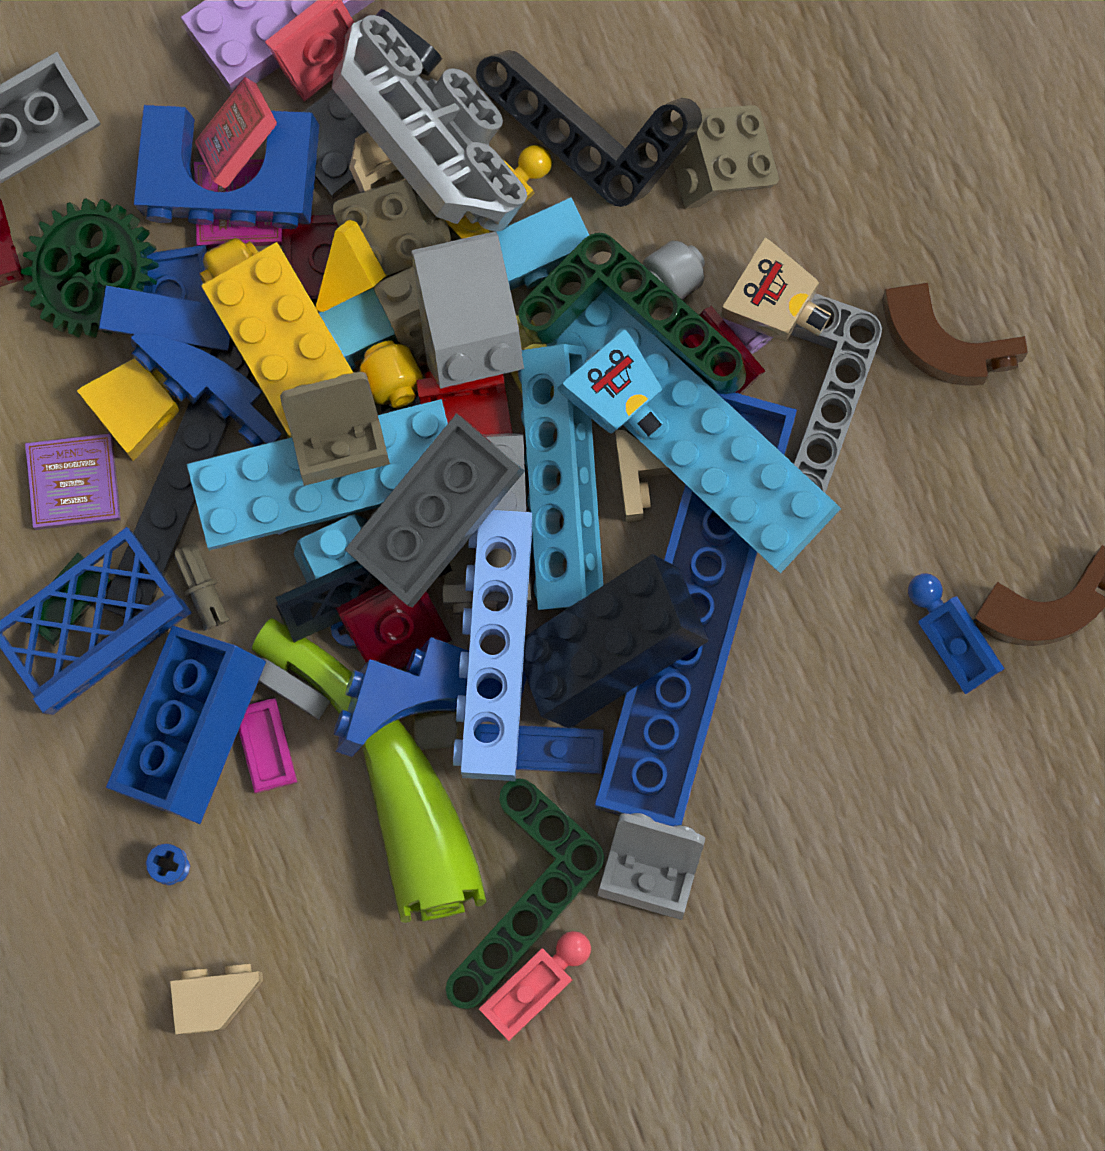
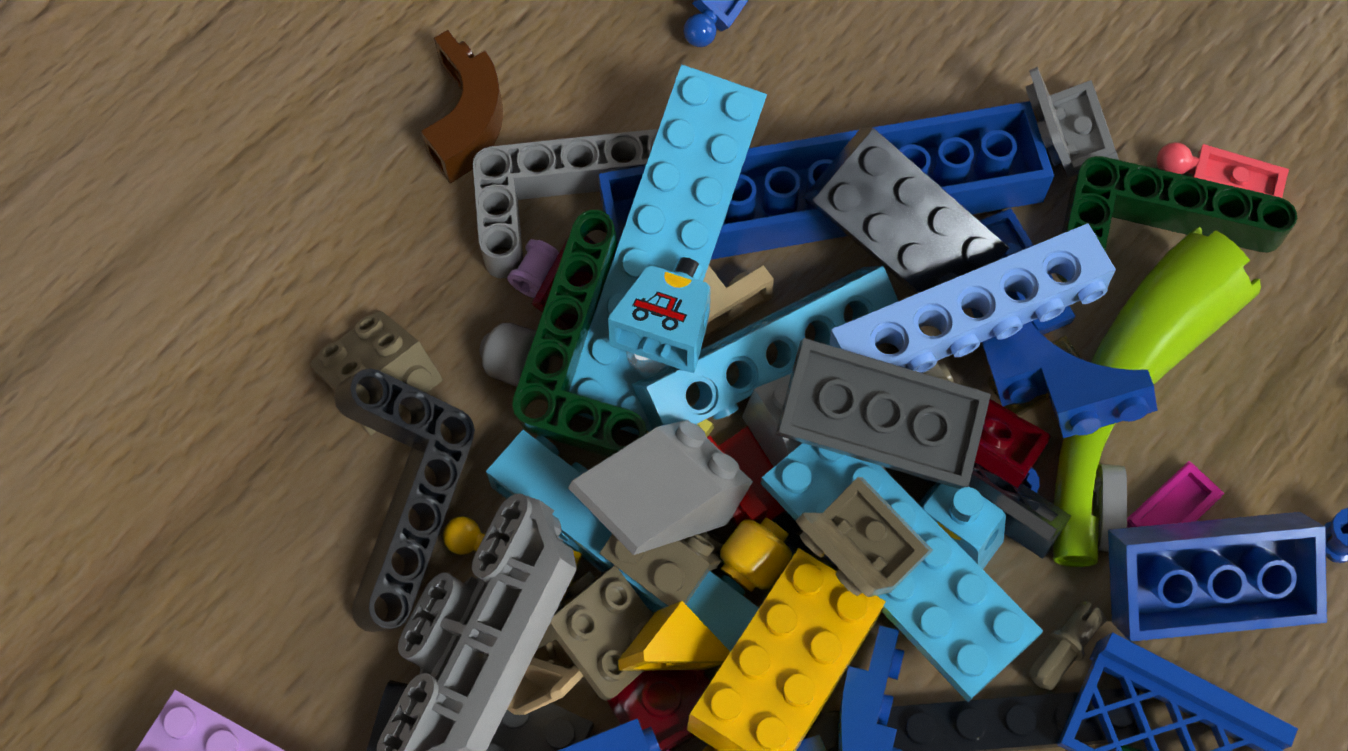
camera: 120 degrees left, 15 degrees down
tan torso [721,238,832,341] -> none

